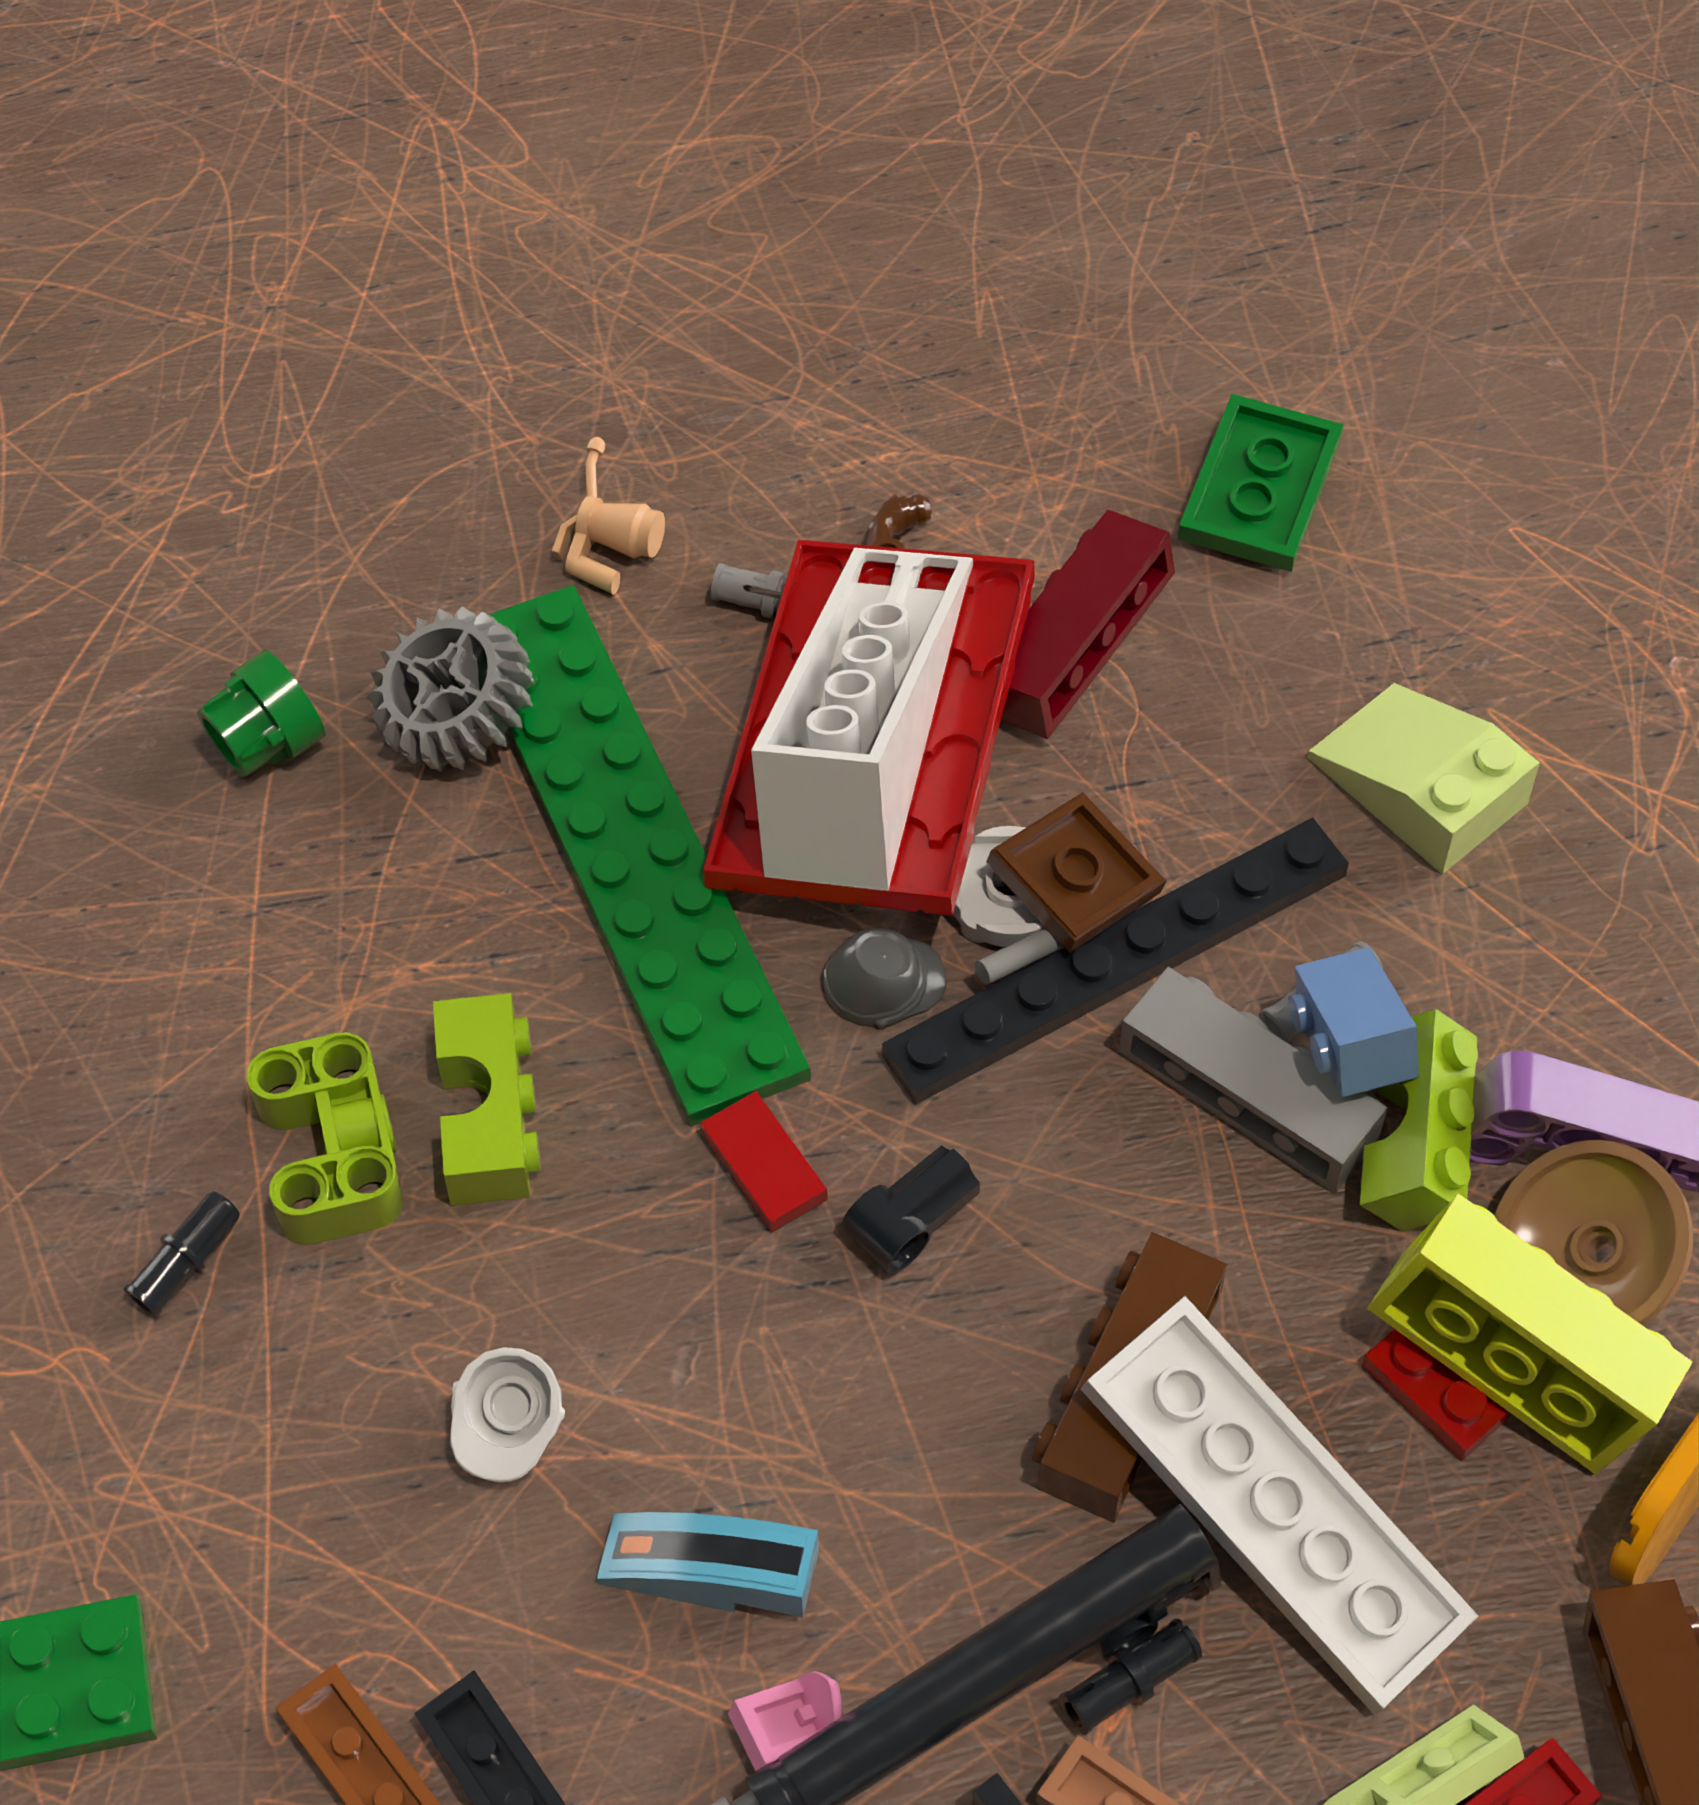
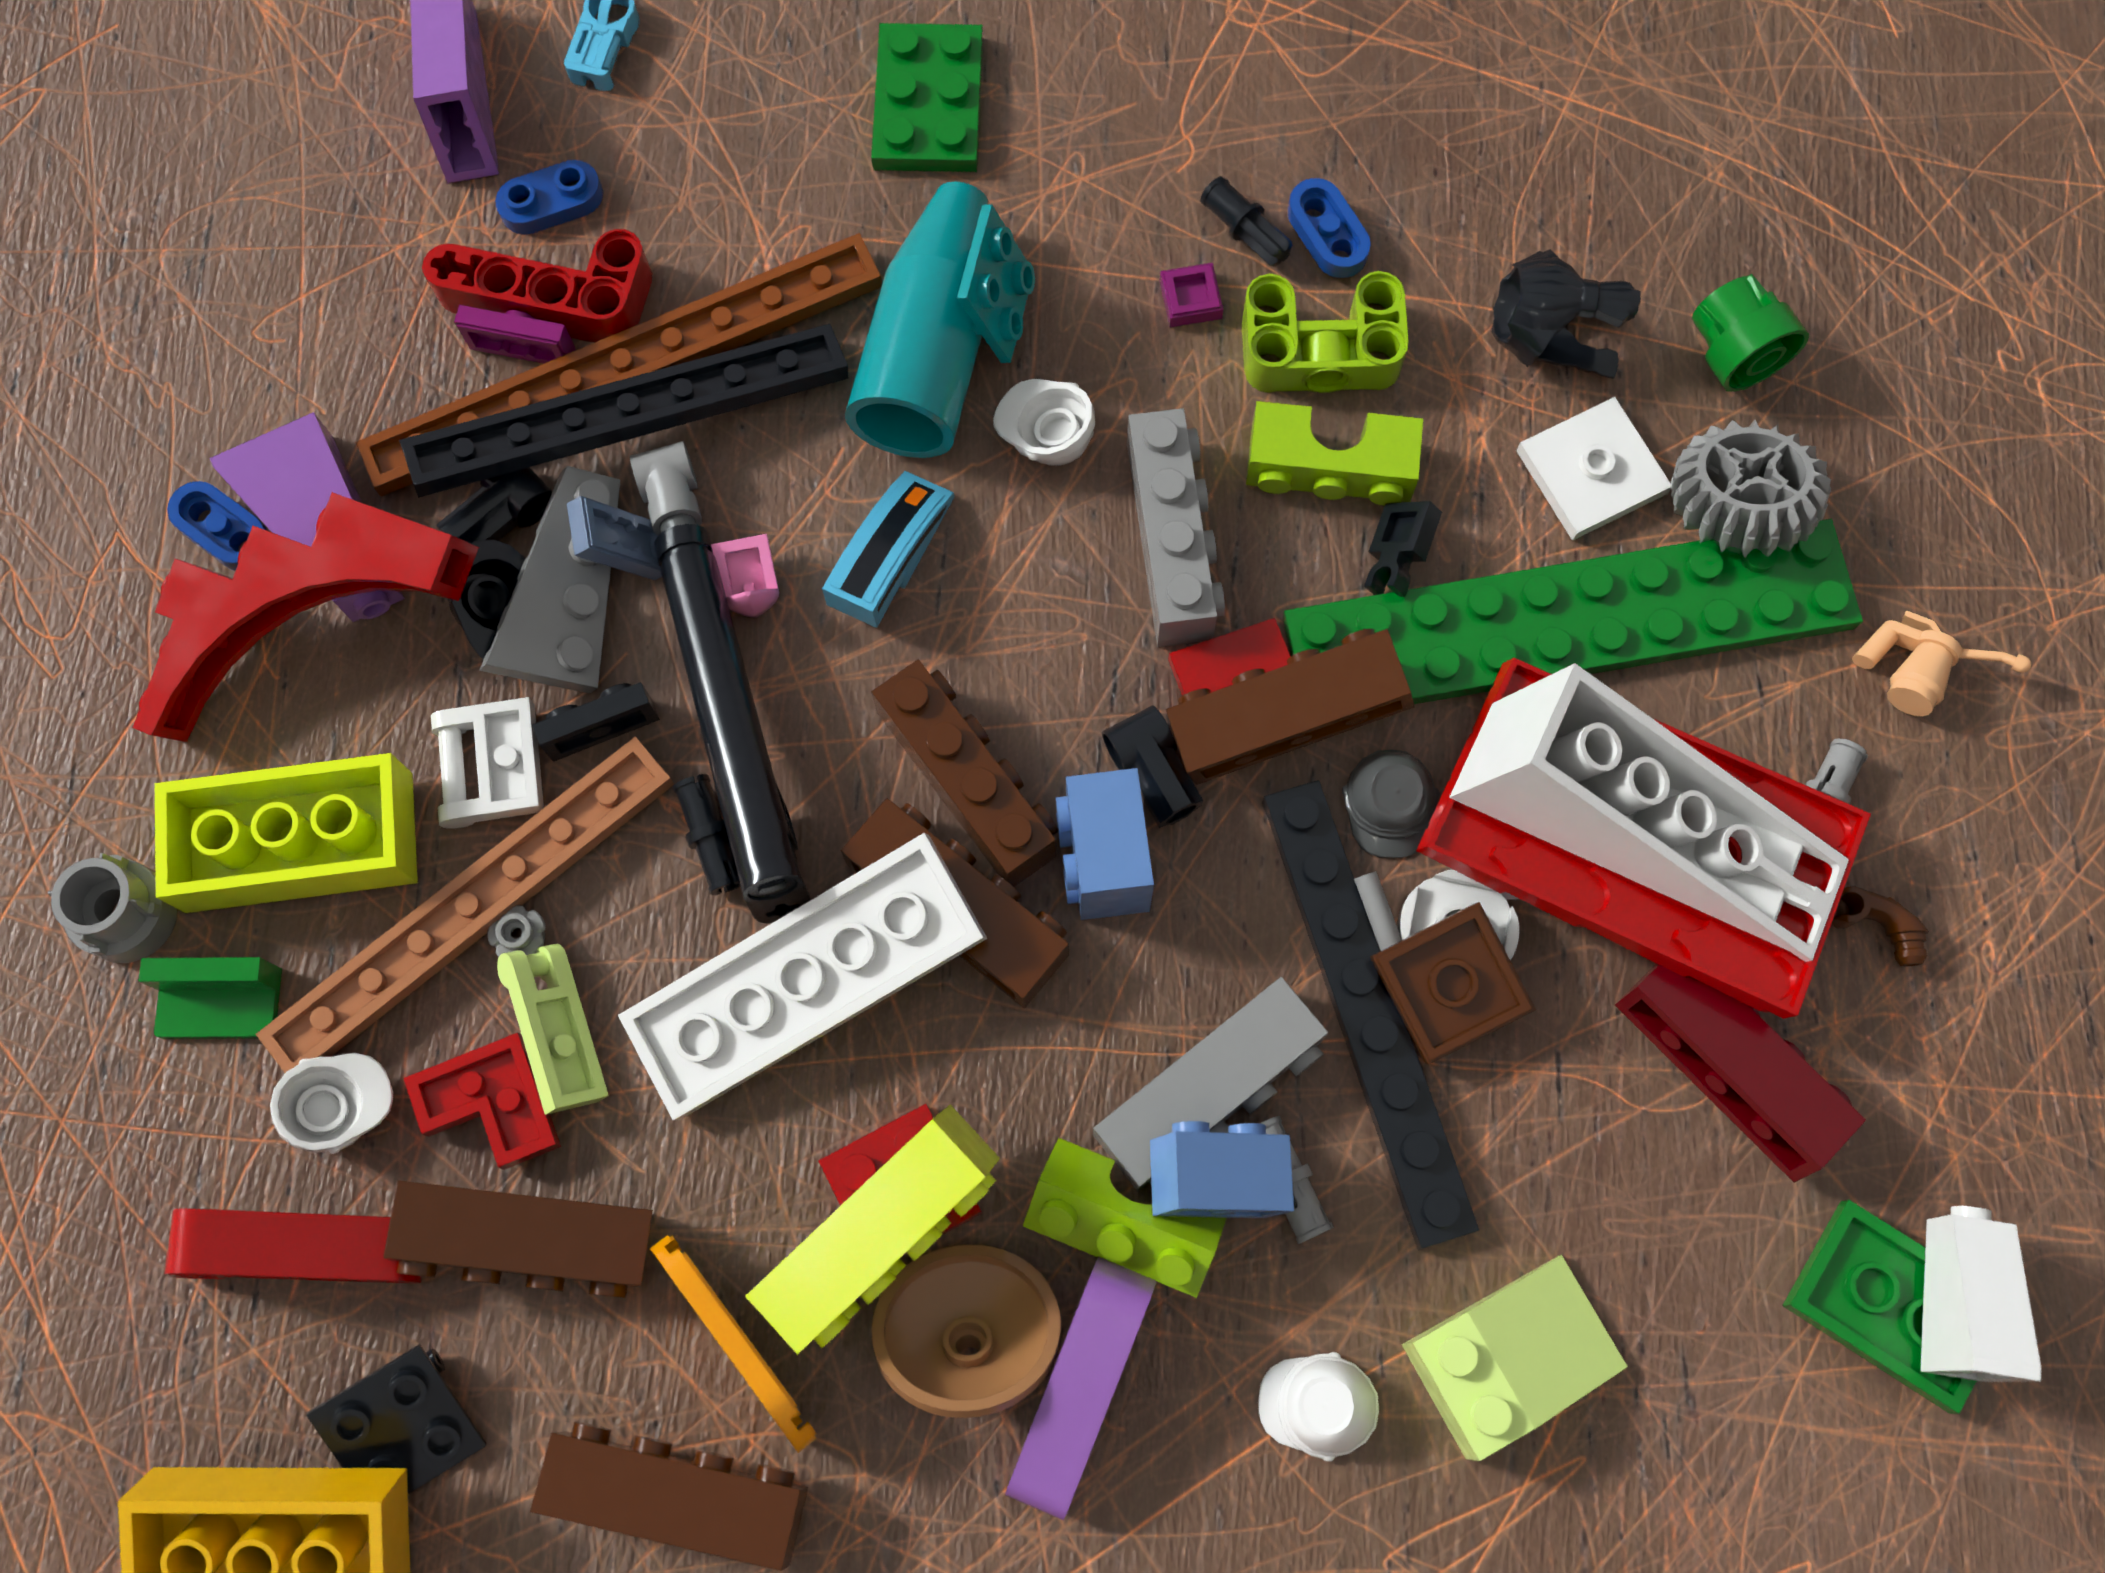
camera: 105 degrees right, 15 degrees up
none -> teal piece [845,182,1035,458]
none -> reddish brown brick [871,659,1058,887]
none -> medium blue brick [1055,768,1154,920]
none -> light grey brick [1127,408,1225,647]
none -> magenta tile [1160,263,1223,328]
none -> reddish brown brick [1166,628,1415,785]
none -> white hat [1258,1352,1379,1462]
none -> blue plate [1287,178,1371,278]
none -> black plate [1364,501,1442,597]
none -> black piece [1491,249,1641,379]
none -> white plate [1516,397,1671,541]
none -> white slope [1921,1206,2041,1382]

